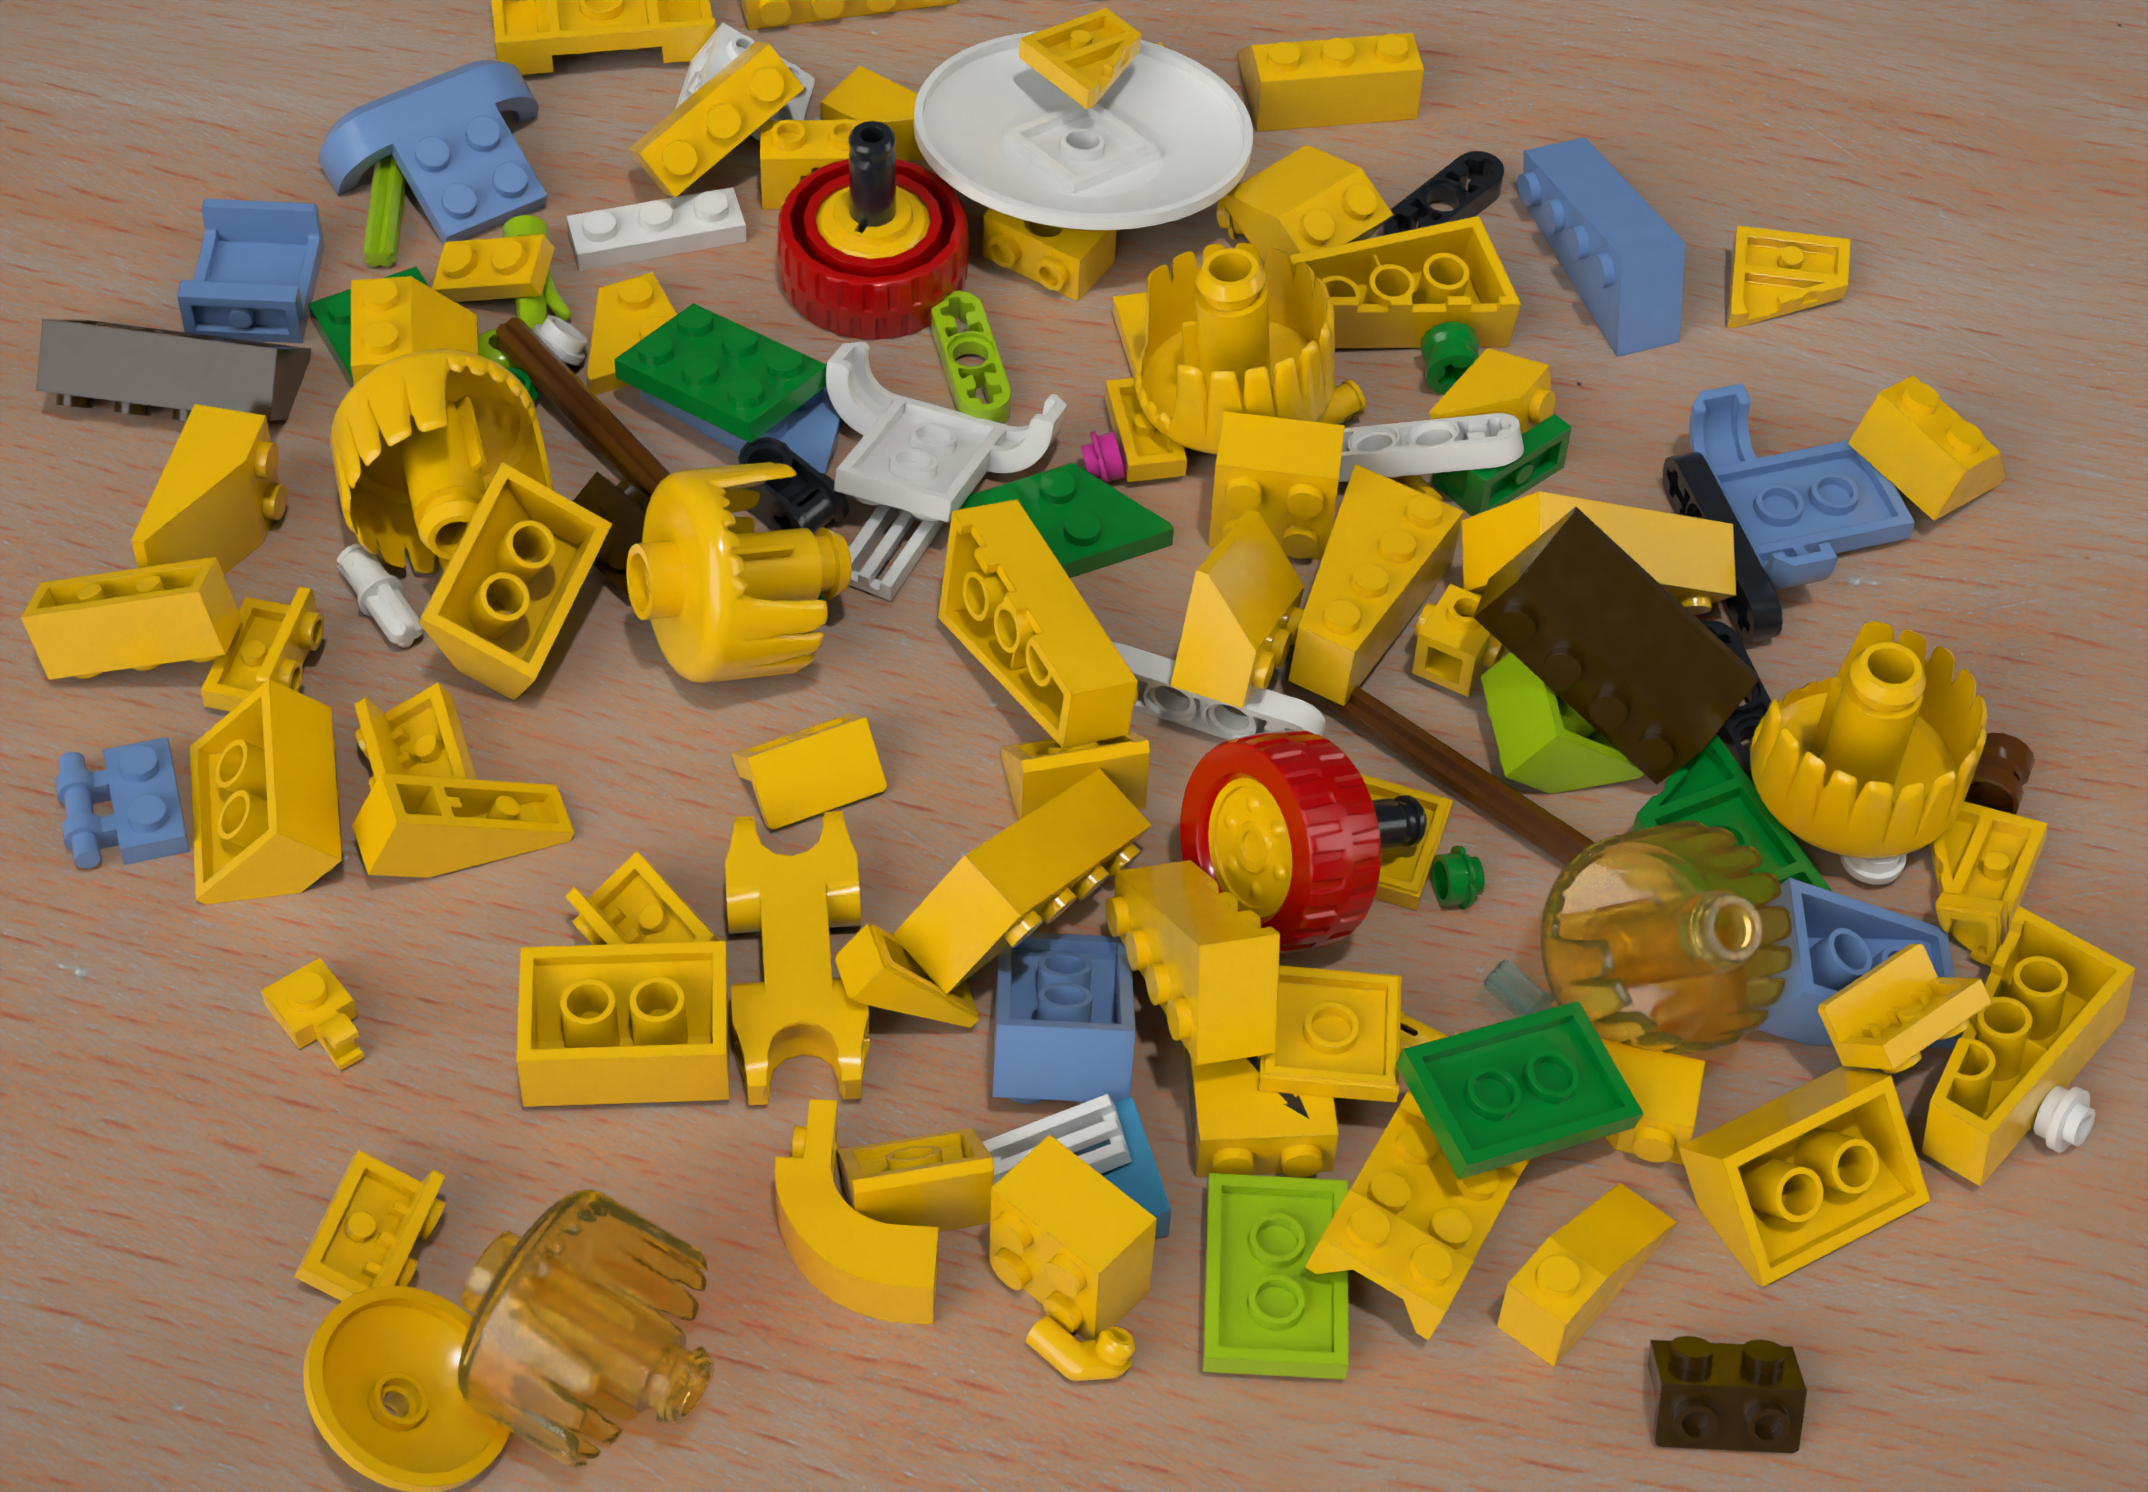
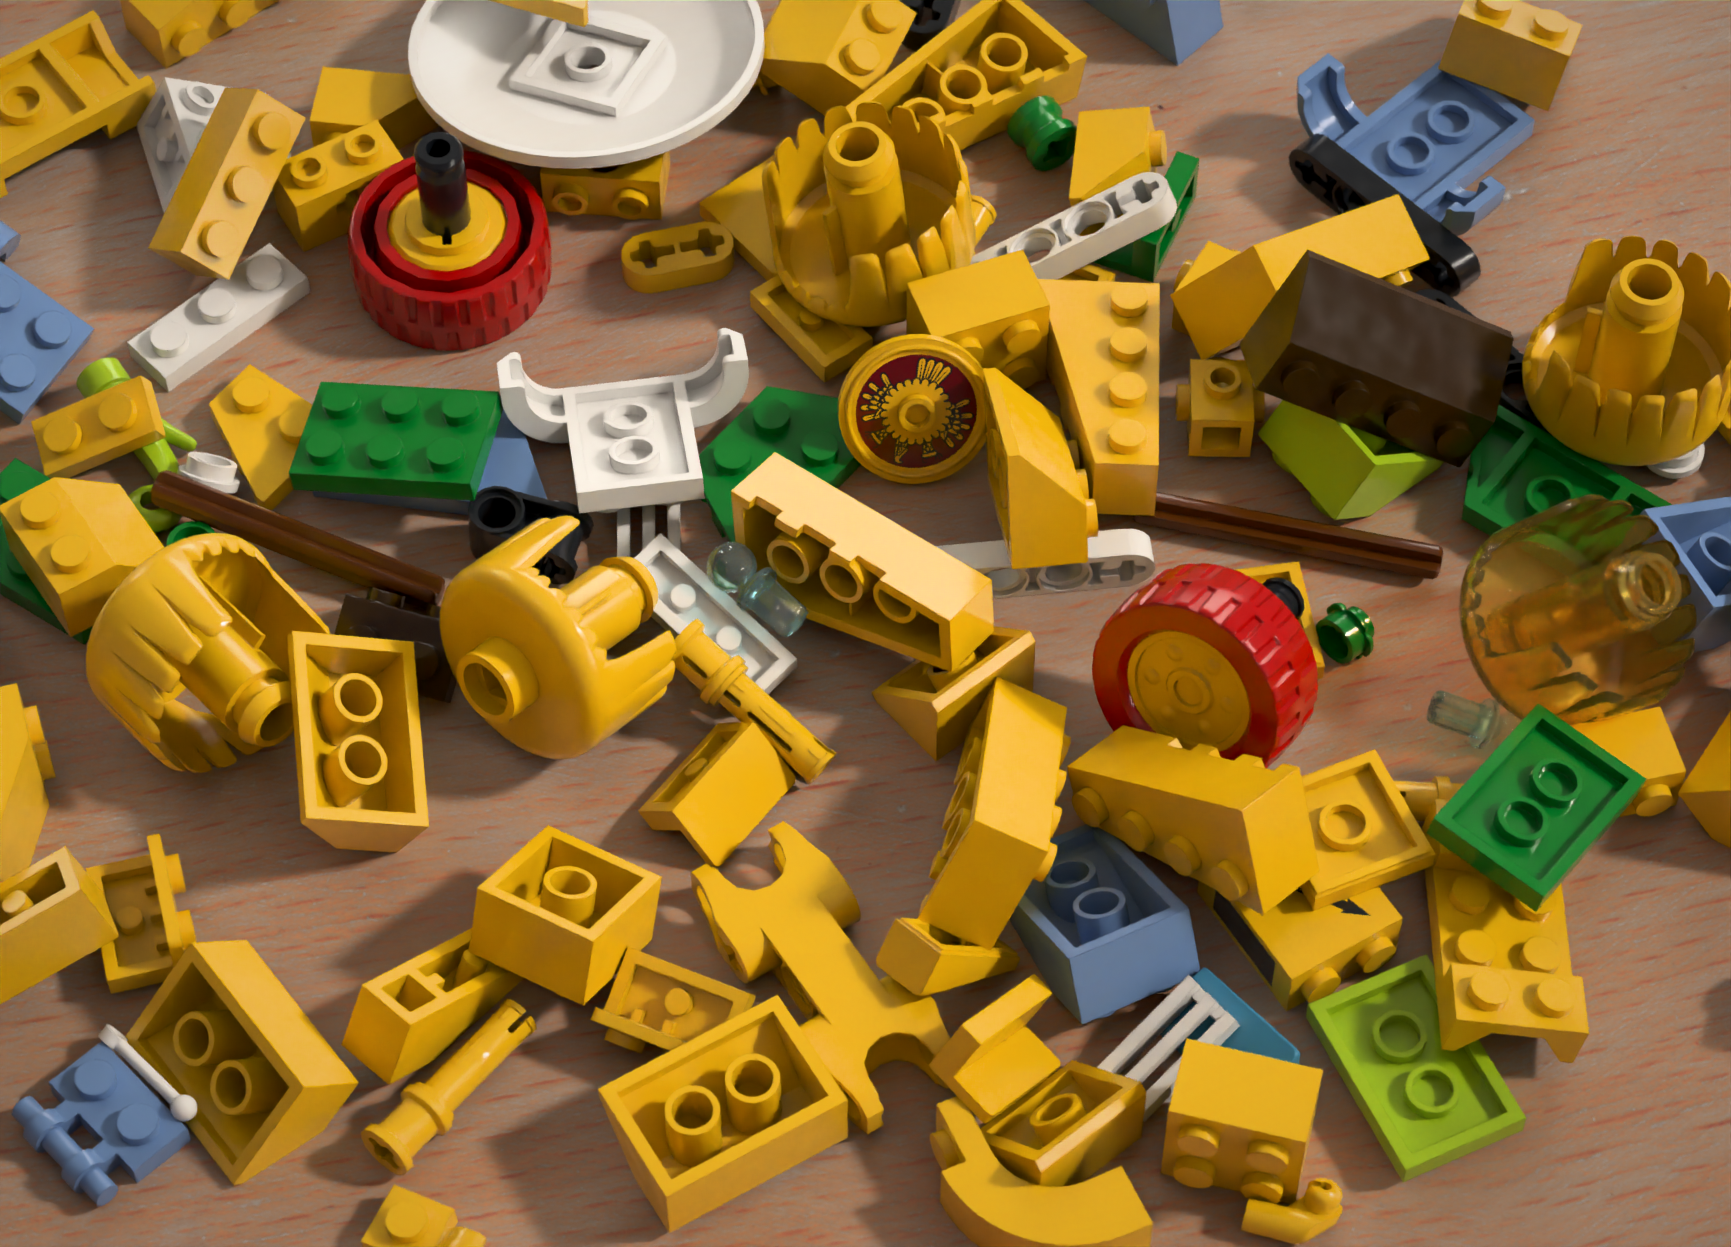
camera: 25 degrees left, 5 degrees up
white axle [336,543,423,648] -> none
yellow bracket [354,682,477,789] -> none
lime beam [931,291,1011,424] -> none
dark pink plate [1081,430,1126,485] -> none
yellow slope [1497,1183,1677,1368] -> none
none -> white hinge [98,1024,197,1121]
none -> yellow pin [361,999,537,1176]
none -> yellow brick [469,825,662,1006]
none -> yellow beam [621,222,734,294]
none -> white plate [634,533,797,695]
none -> yellow pin [671,618,837,785]
none -> clear light blue axle [706,542,808,637]
none -> yellow shield [838,334,986,484]
none -> yellow panel [928,974,1061,1123]

